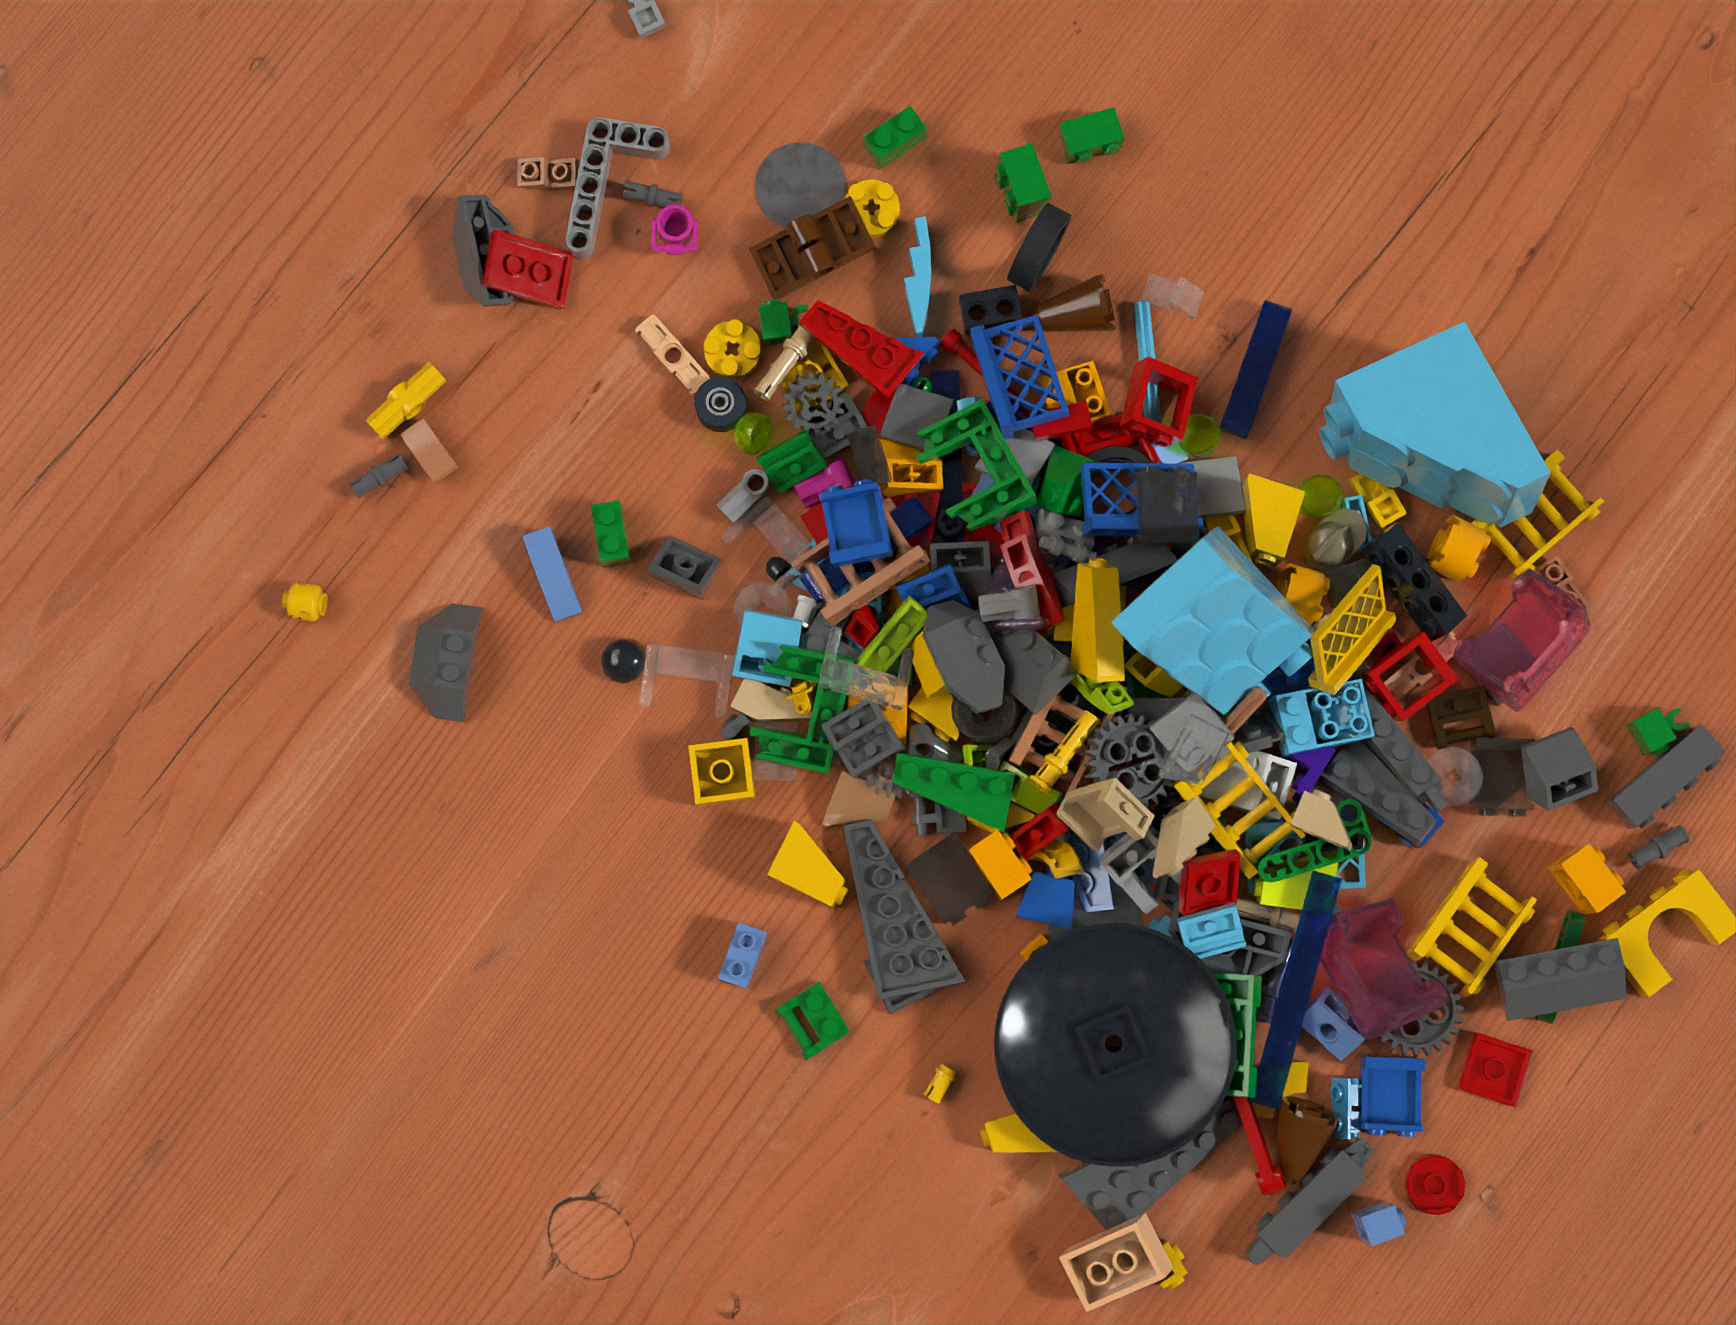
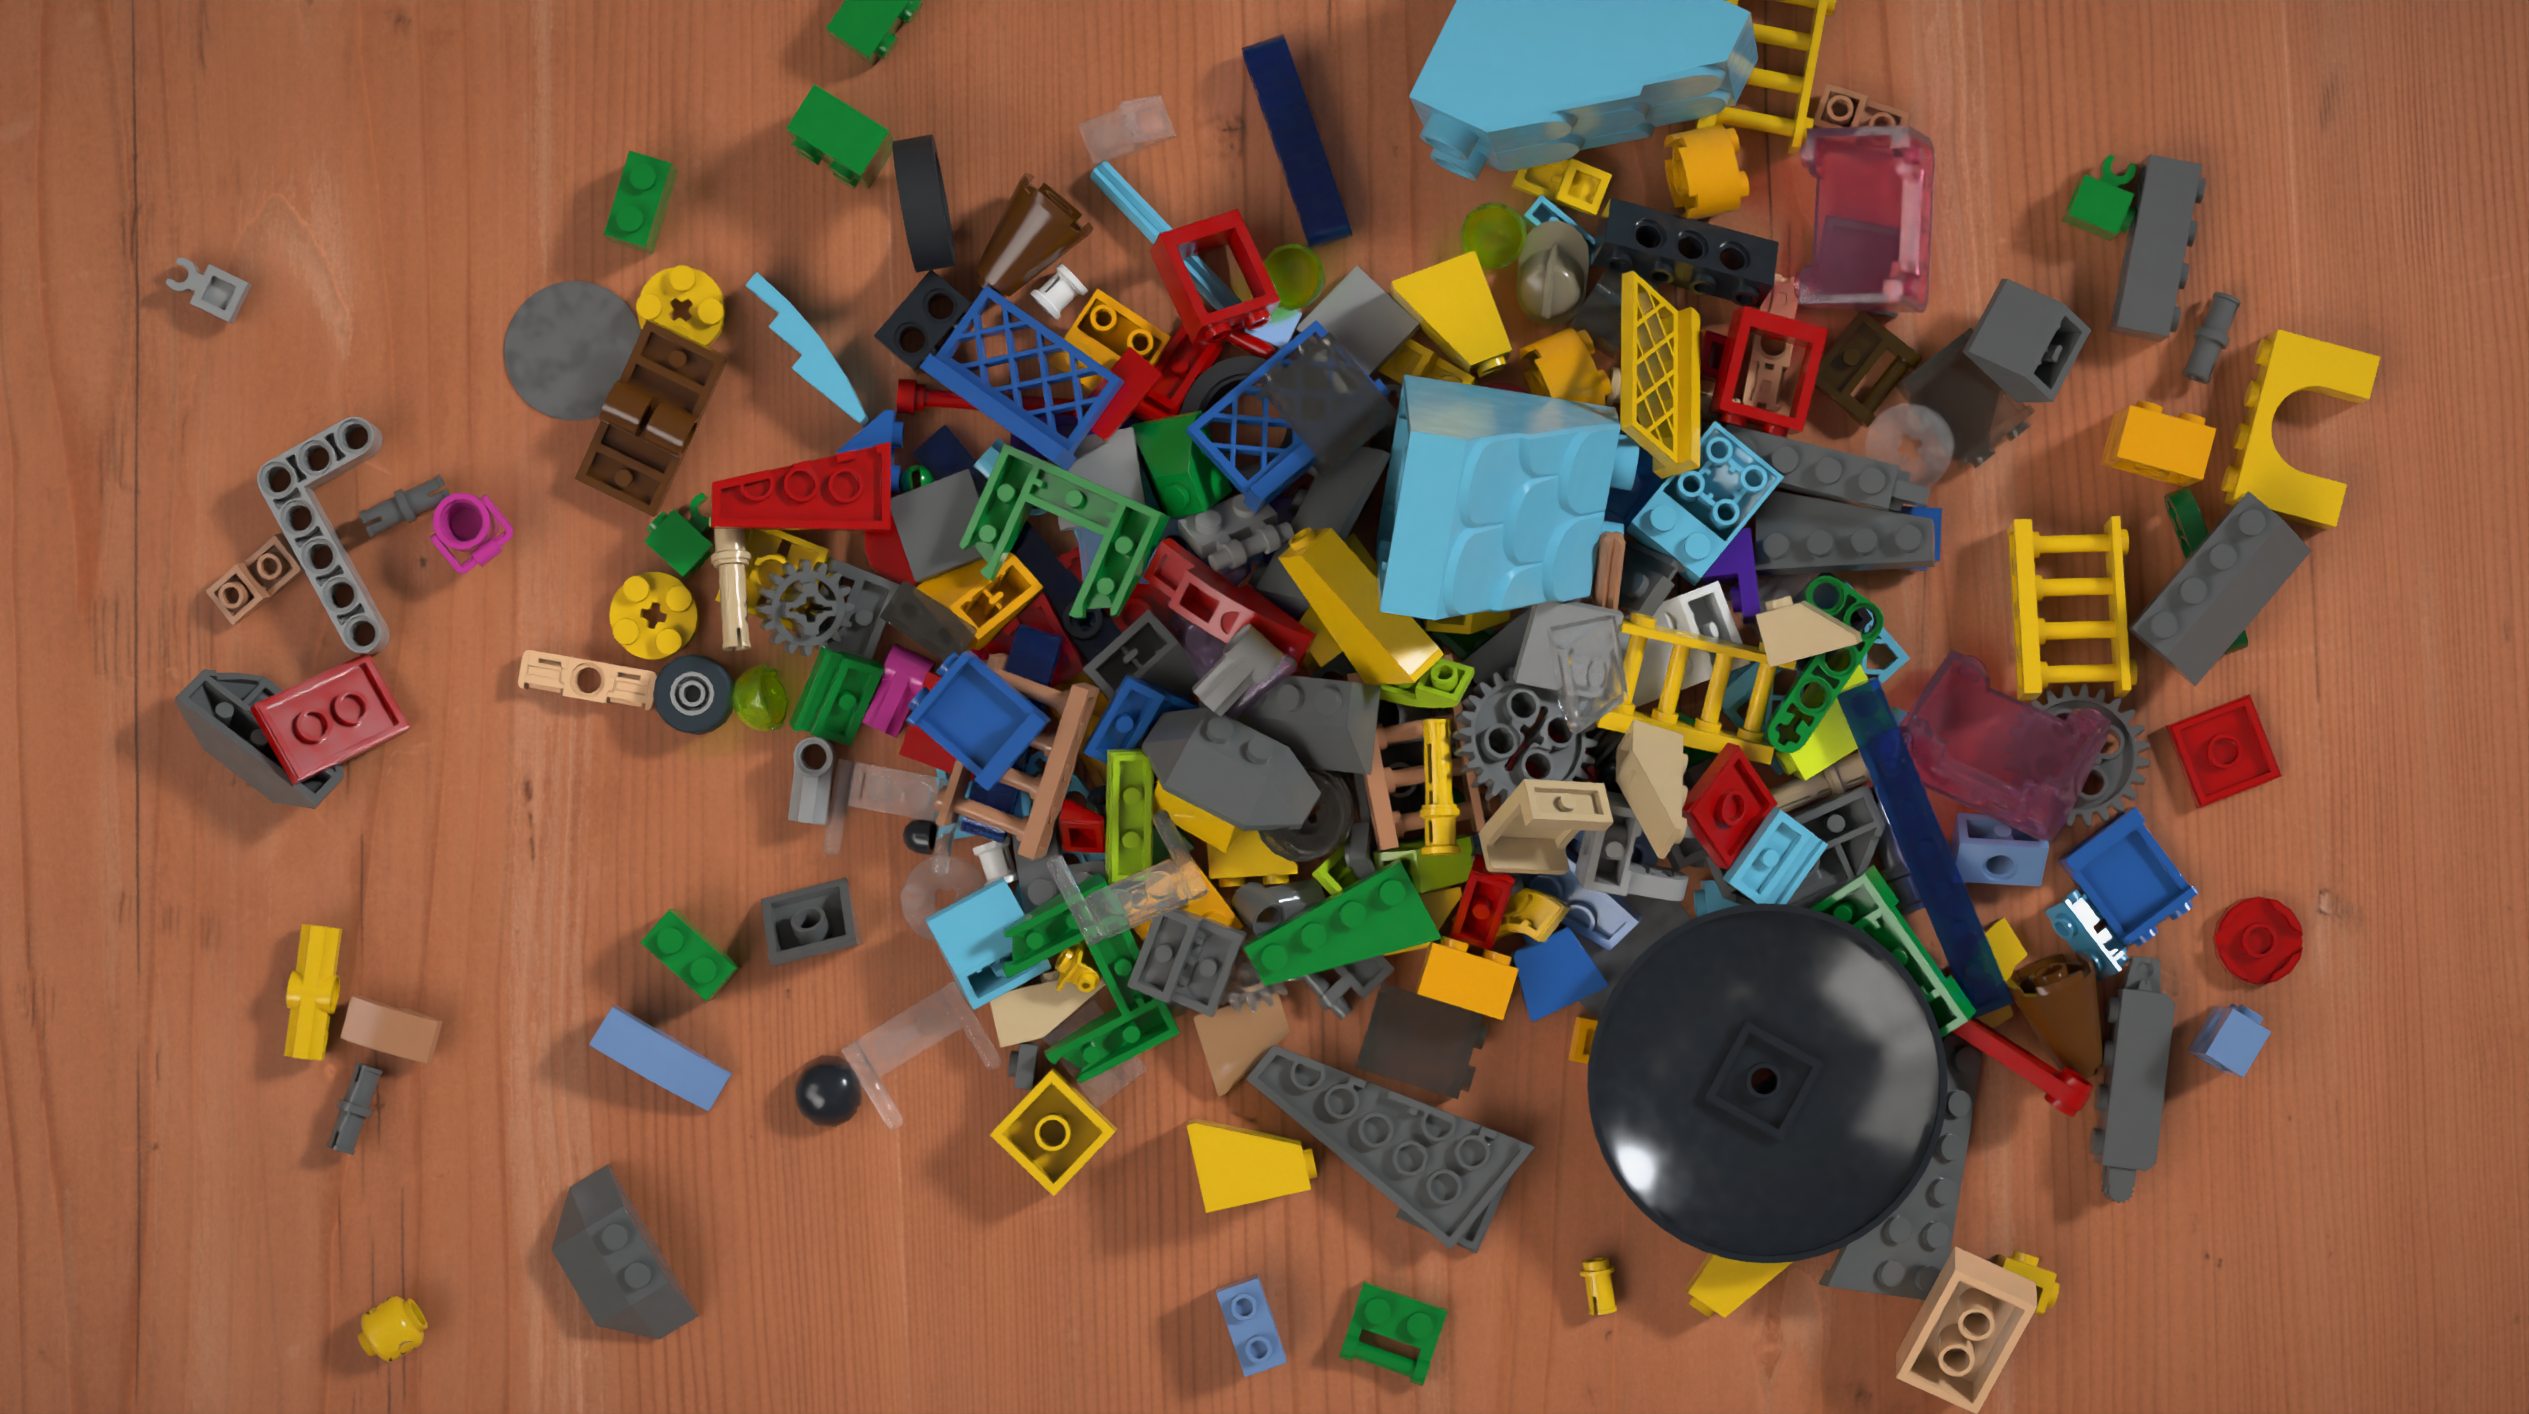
camera: 40 degrees left, 5 degrees up
none -> white bush [1030,263,1088,321]

